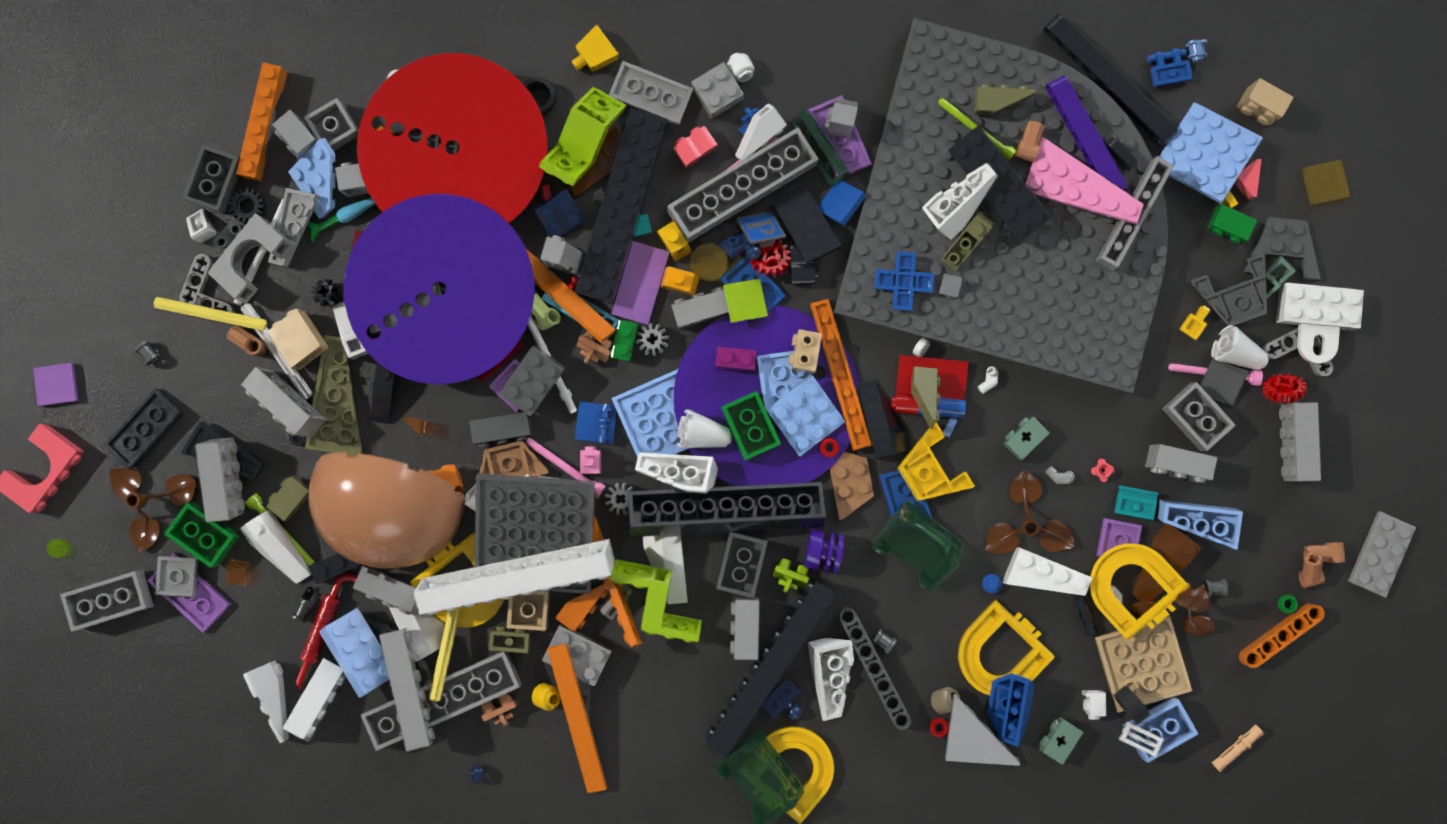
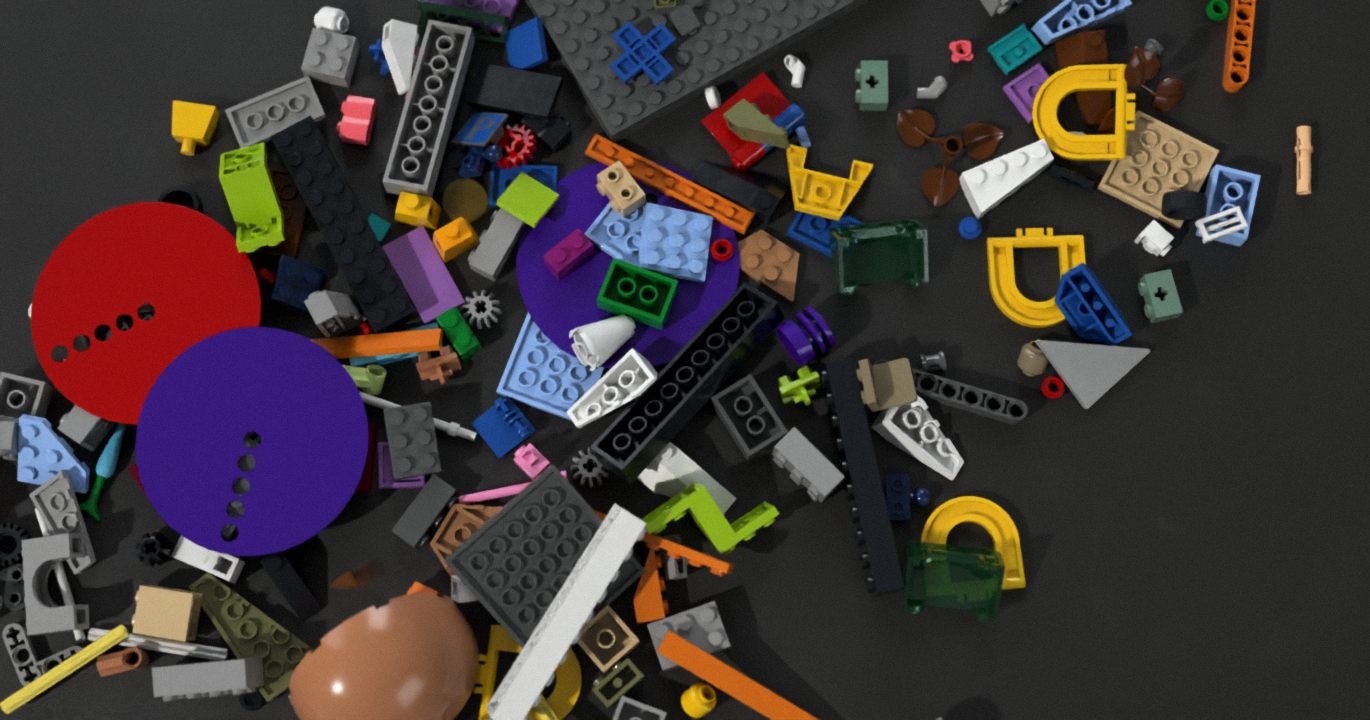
camera: 45 degrees left, 10 degrees down
none -> dark tan bracket [856,358,917,412]

